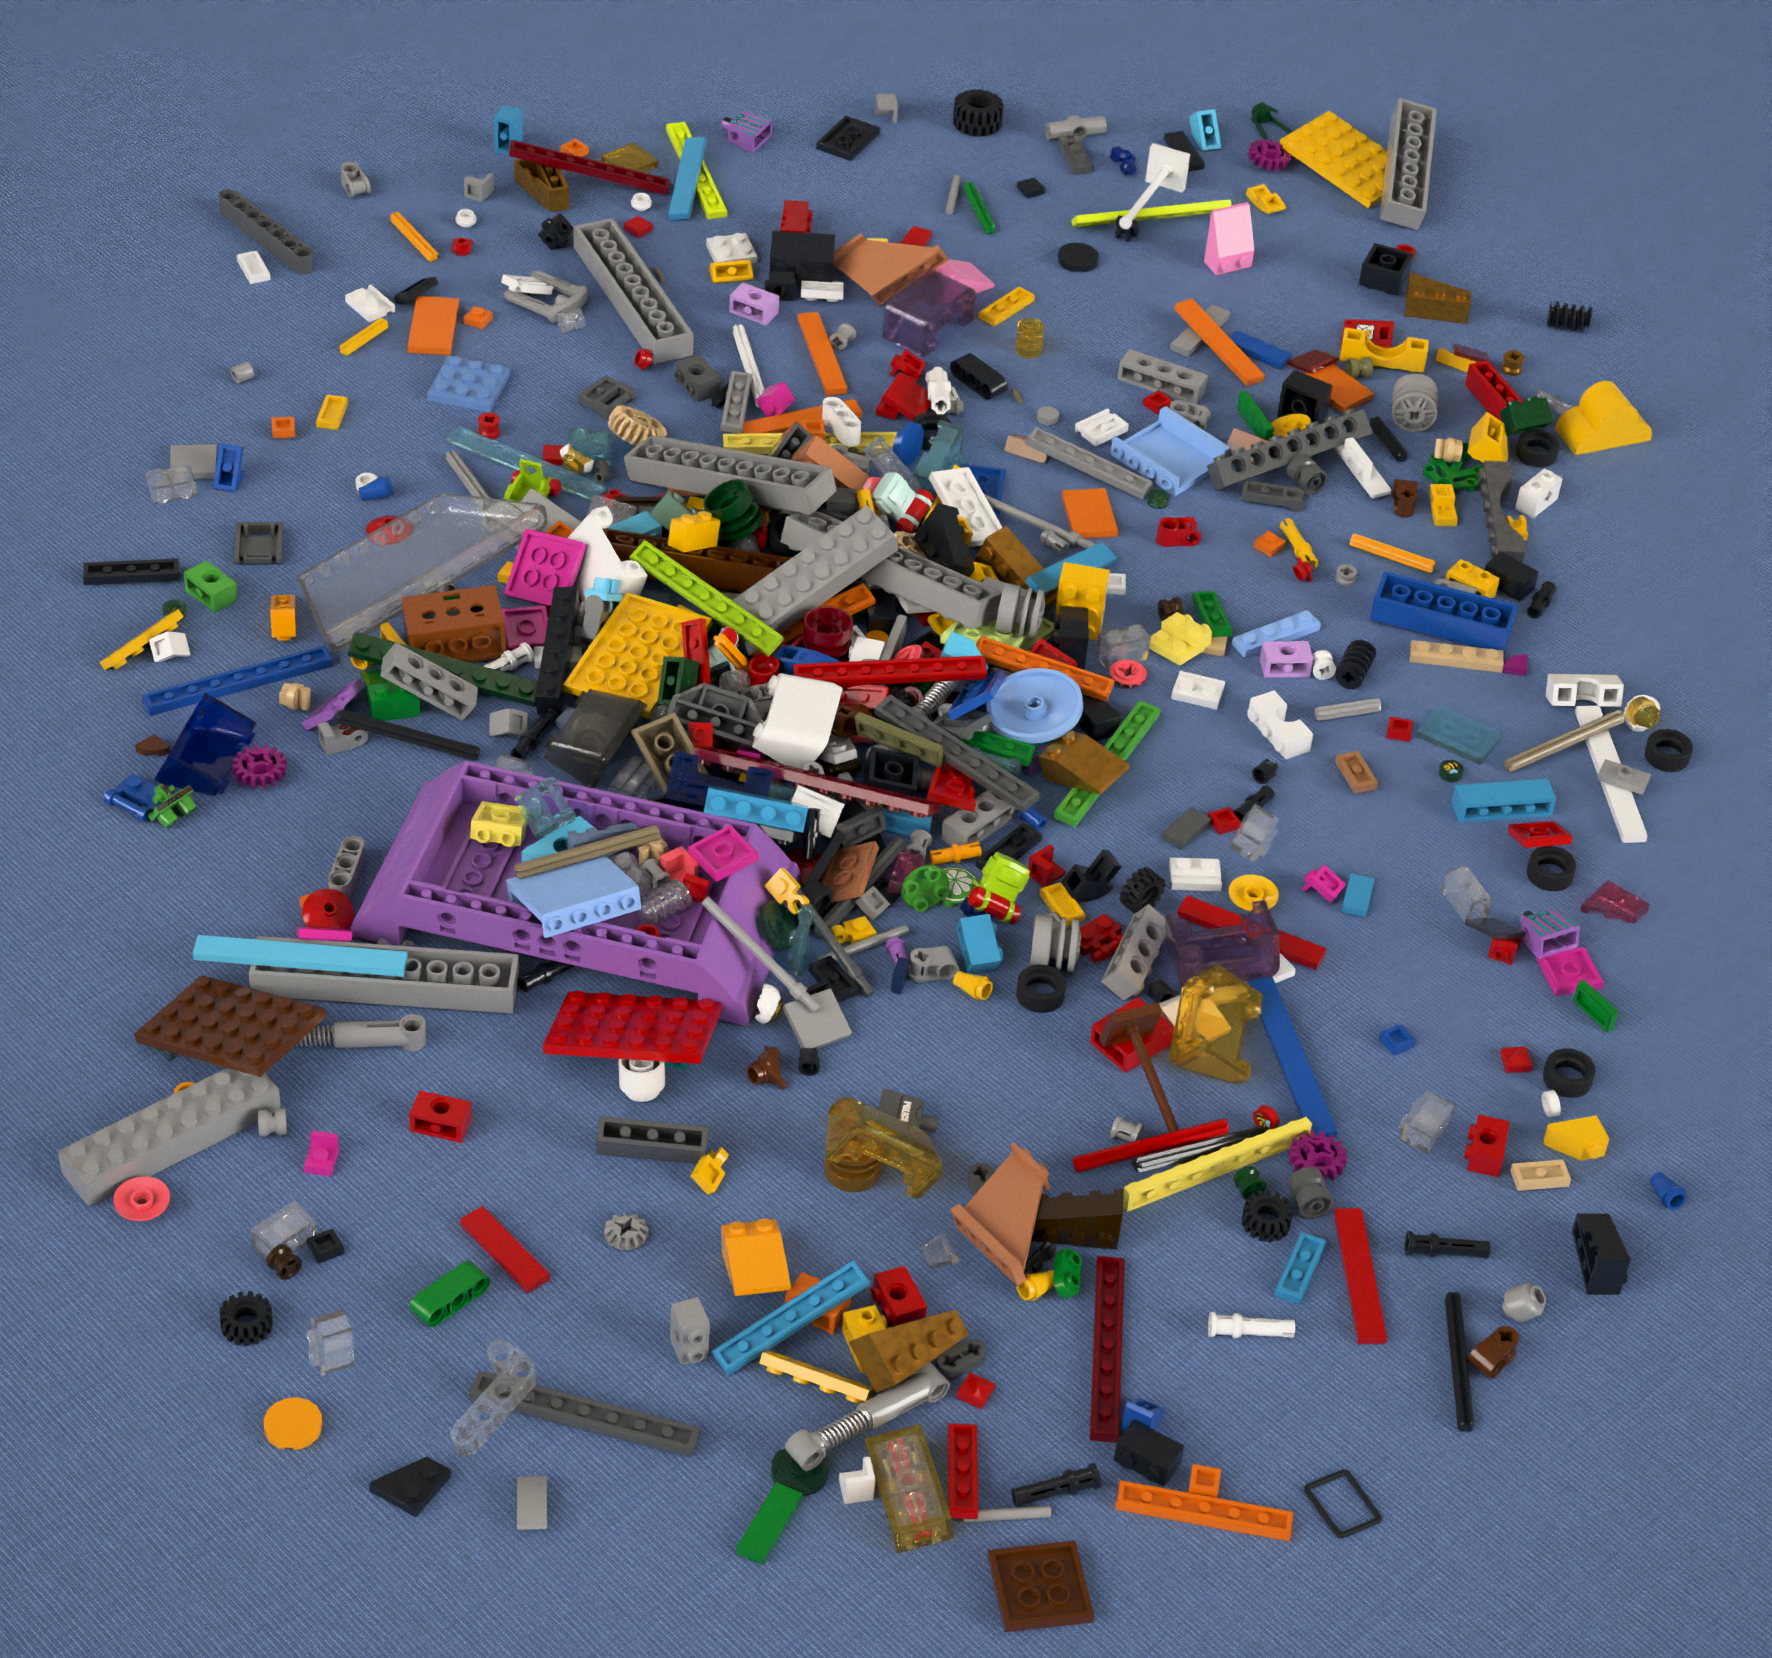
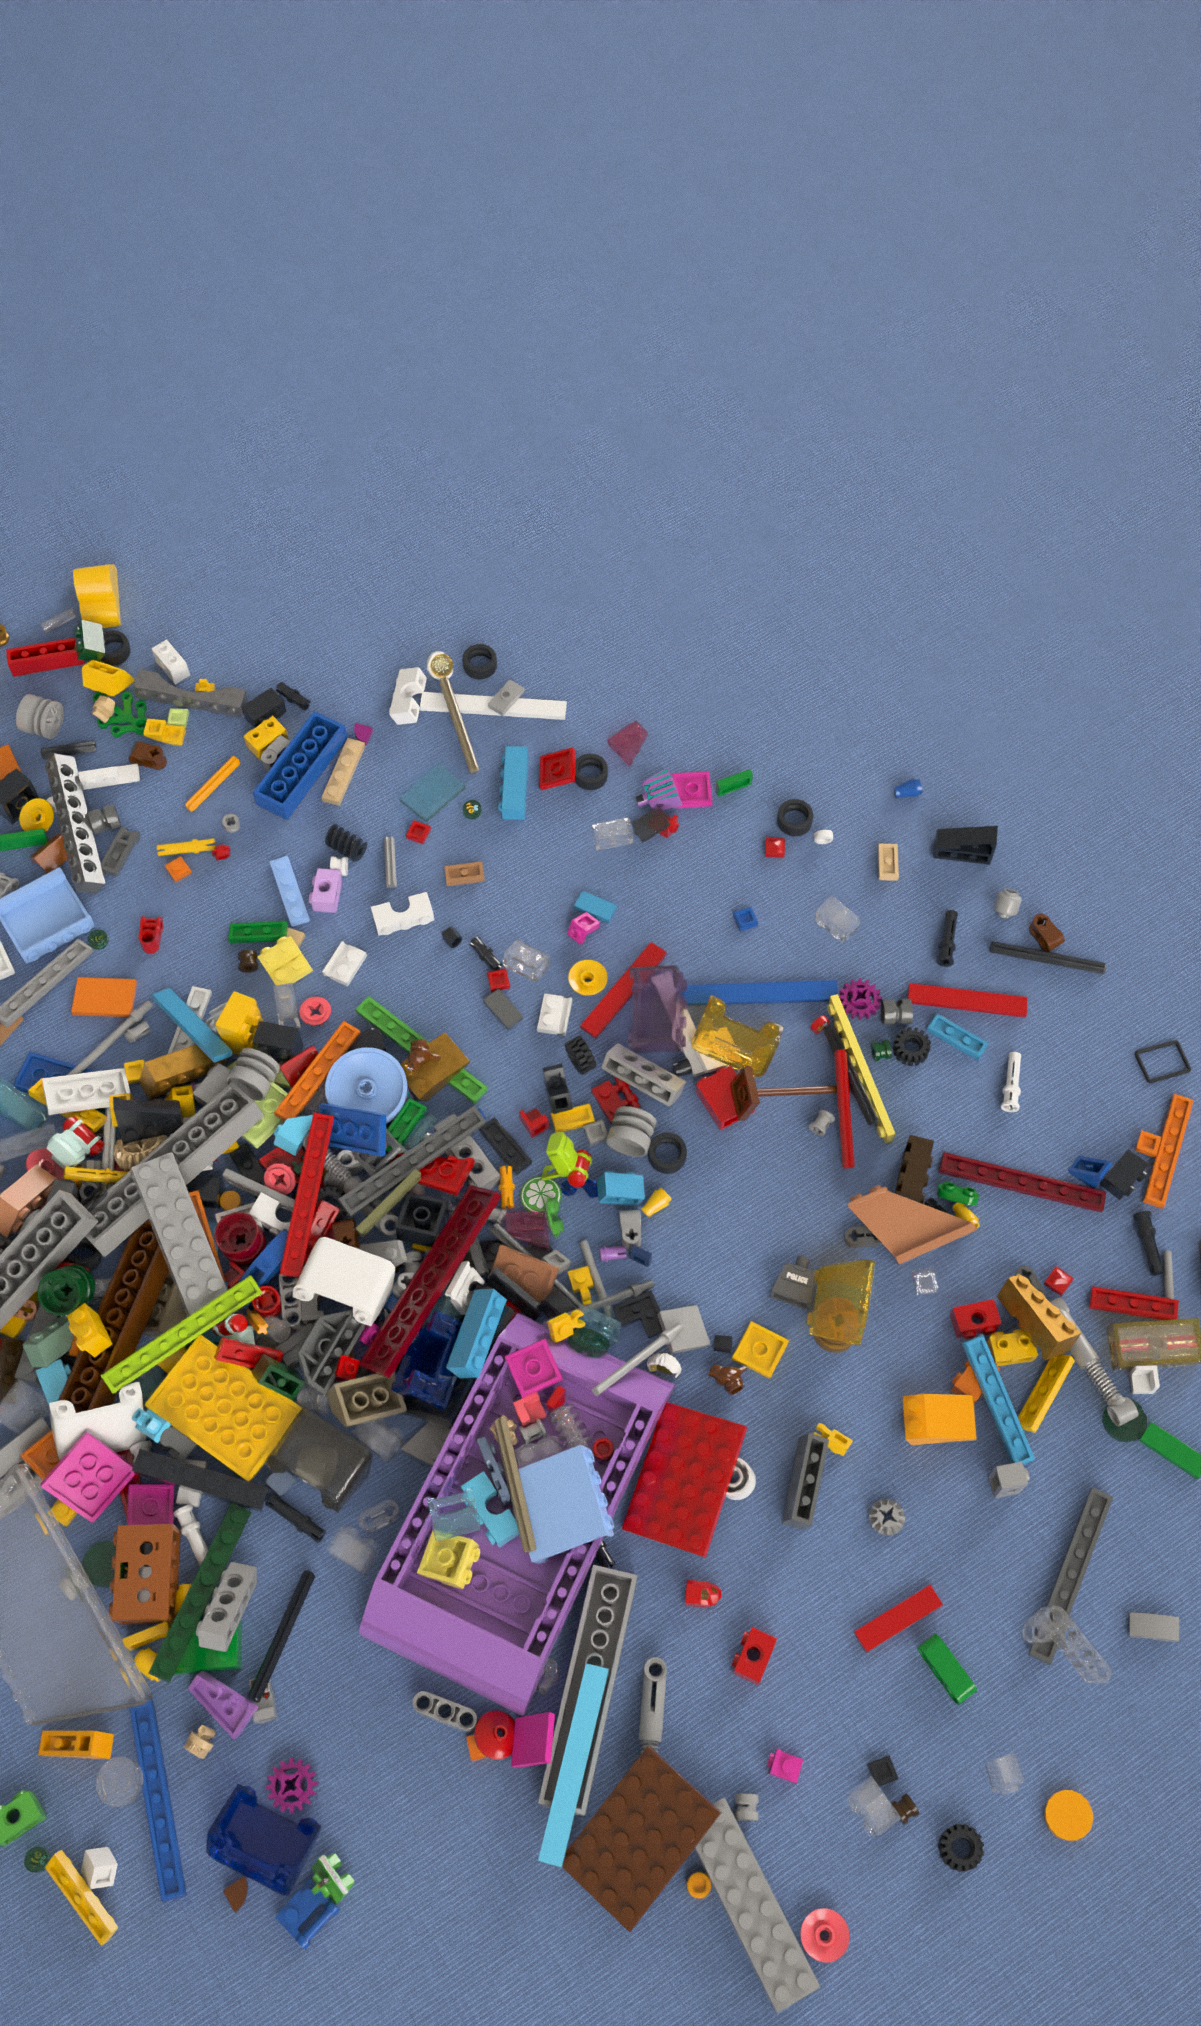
camera: 75 degrees left, 20 degrees up
black wing [369,1457,451,1517] -> none
light grey panel [489,708,527,737] -> none
red brick [1464,1114,1510,1177] -> none
yellow slope [1543,1115,1609,1161] -> none
none -> clear tile [96,1756,143,1807]
none -> yellowish green tile [167,708,189,728]
none -> reddish brown animal [404,1039,441,1072]
none -> red rock [685,1580,722,1608]
none -> yellow tile [731,1321,789,1379]

